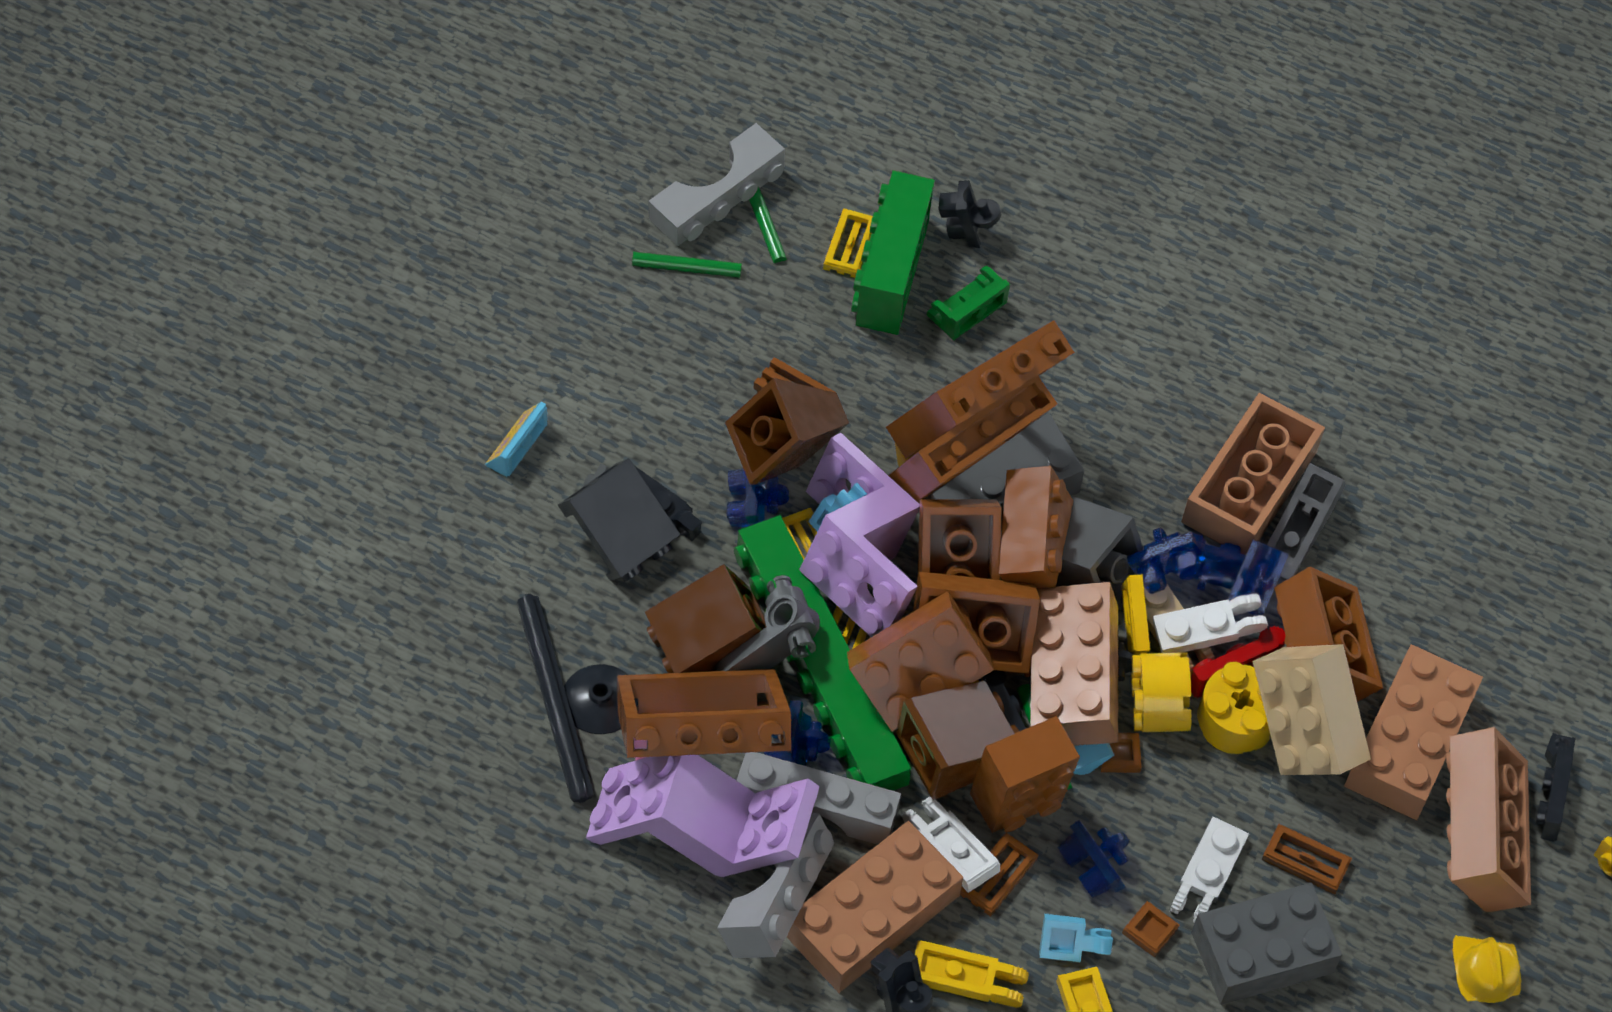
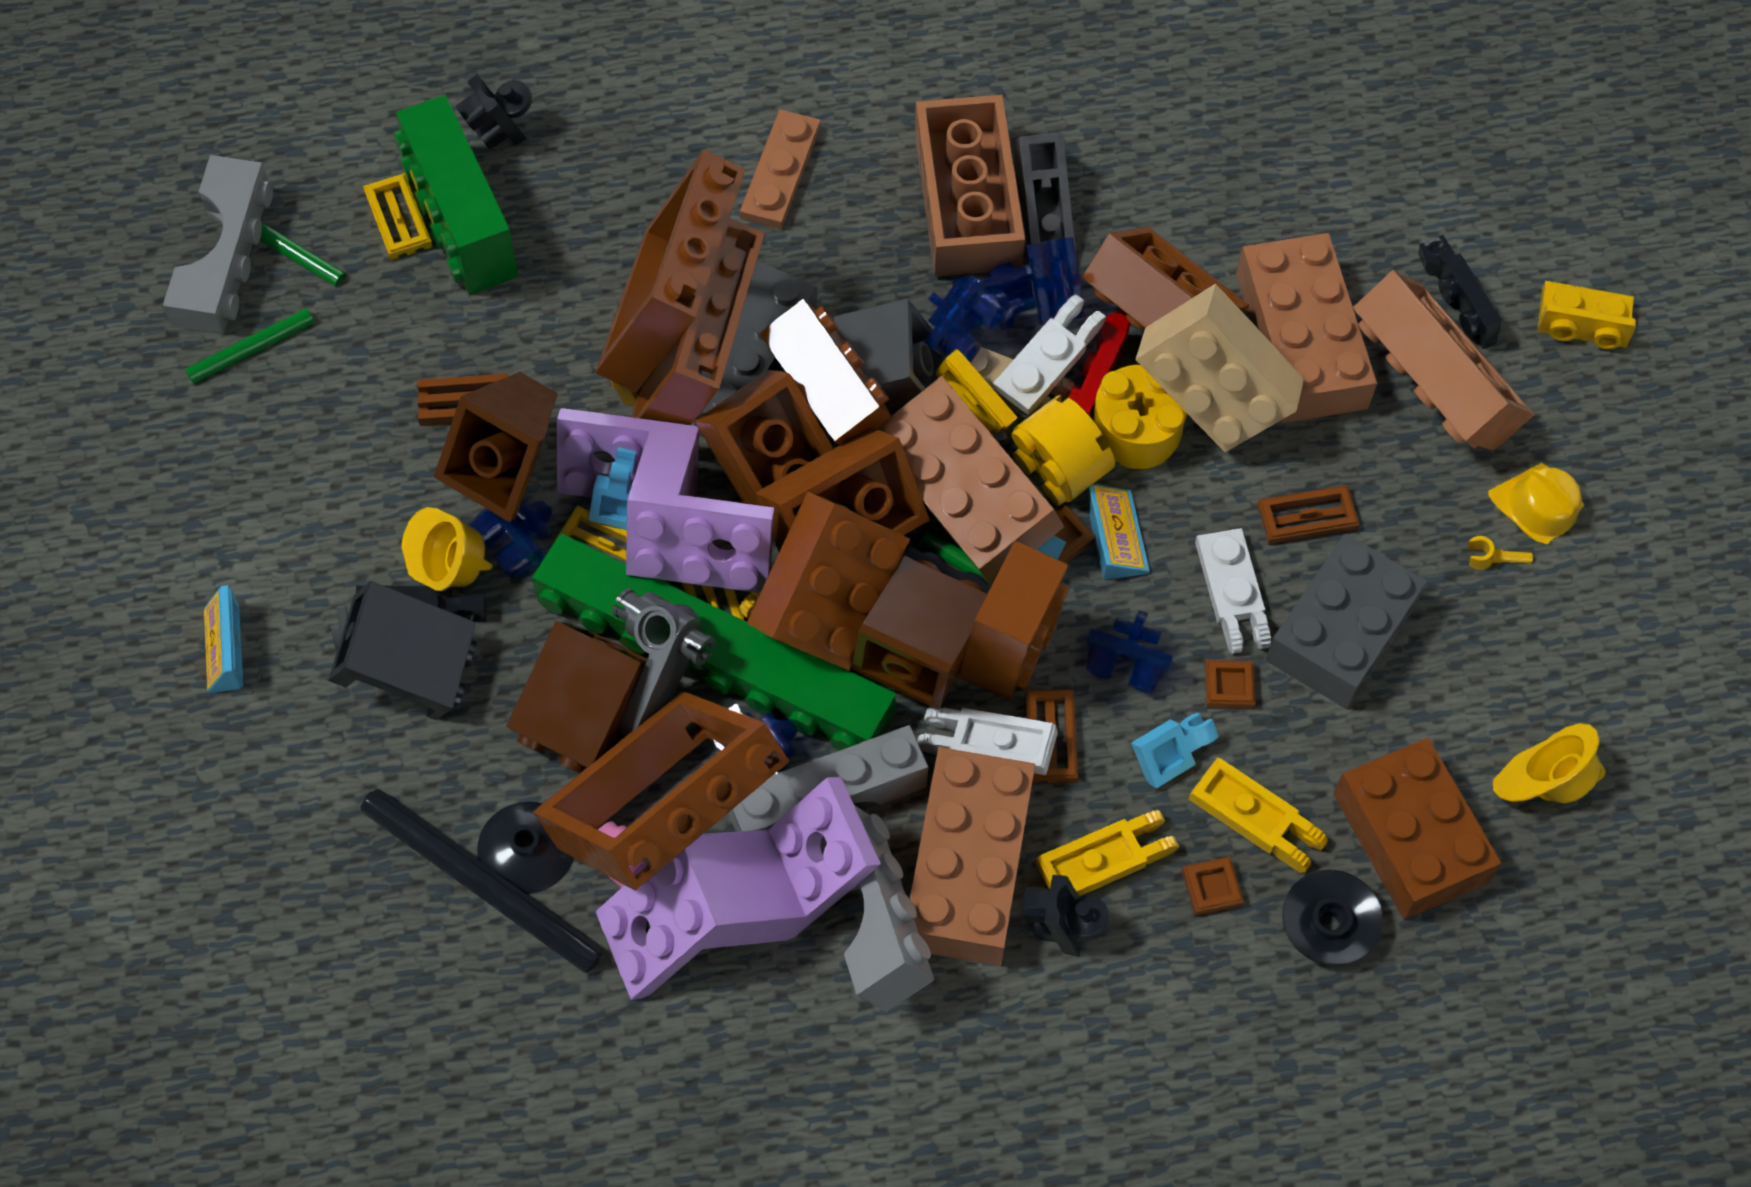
camera: 35 degrees left, 5 degrees up
green hinge [927,266,1010,341] -> none
none -> yellow piece [401,507,492,591]
none -> nougat plate [740,109,820,230]
none -> slope [1086,485,1150,580]
none -> yellow hand [1468,536,1533,570]

